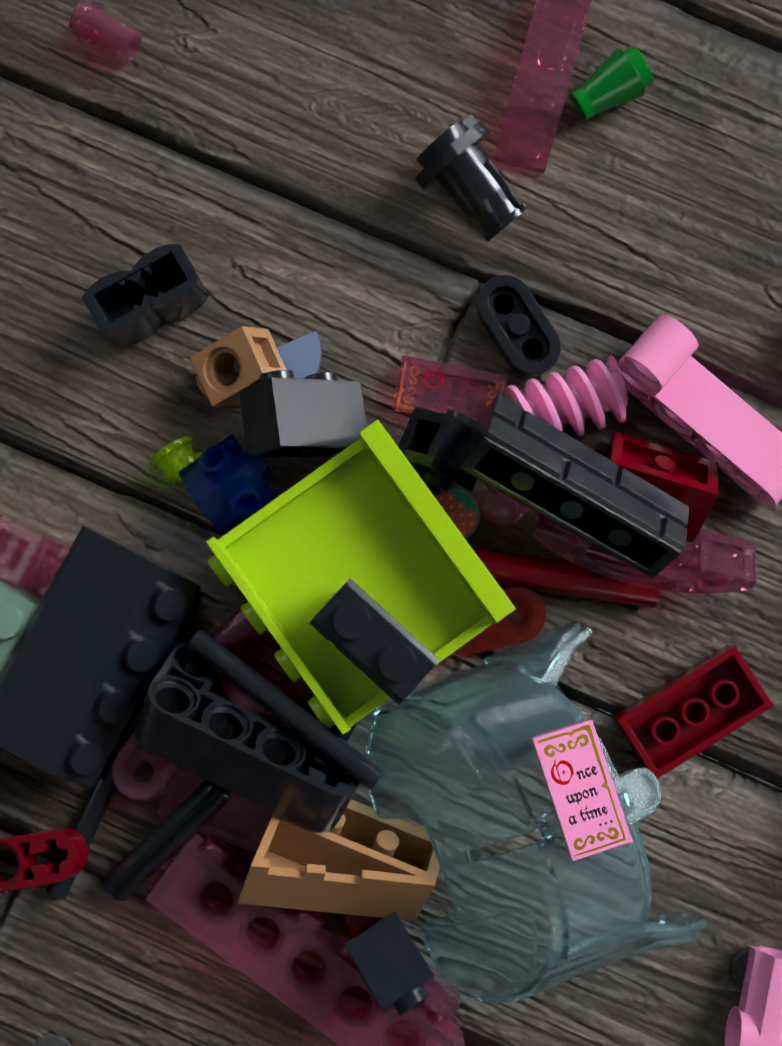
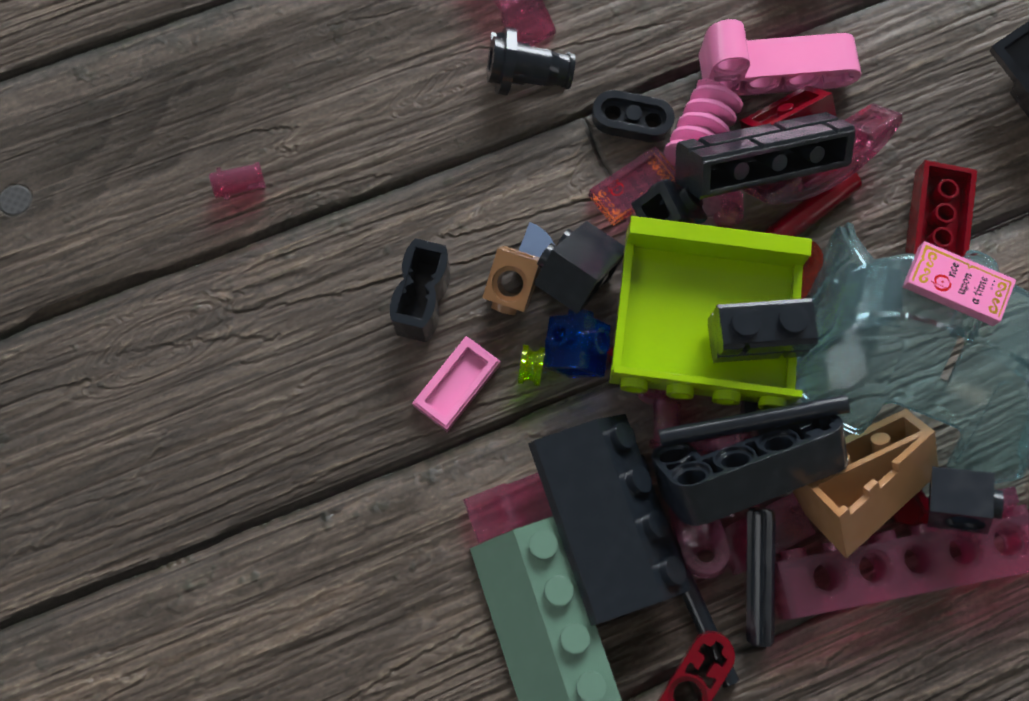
camera: 50 degrees left, 10 degrees down
none -> bright pink tile [412,336,501,432]

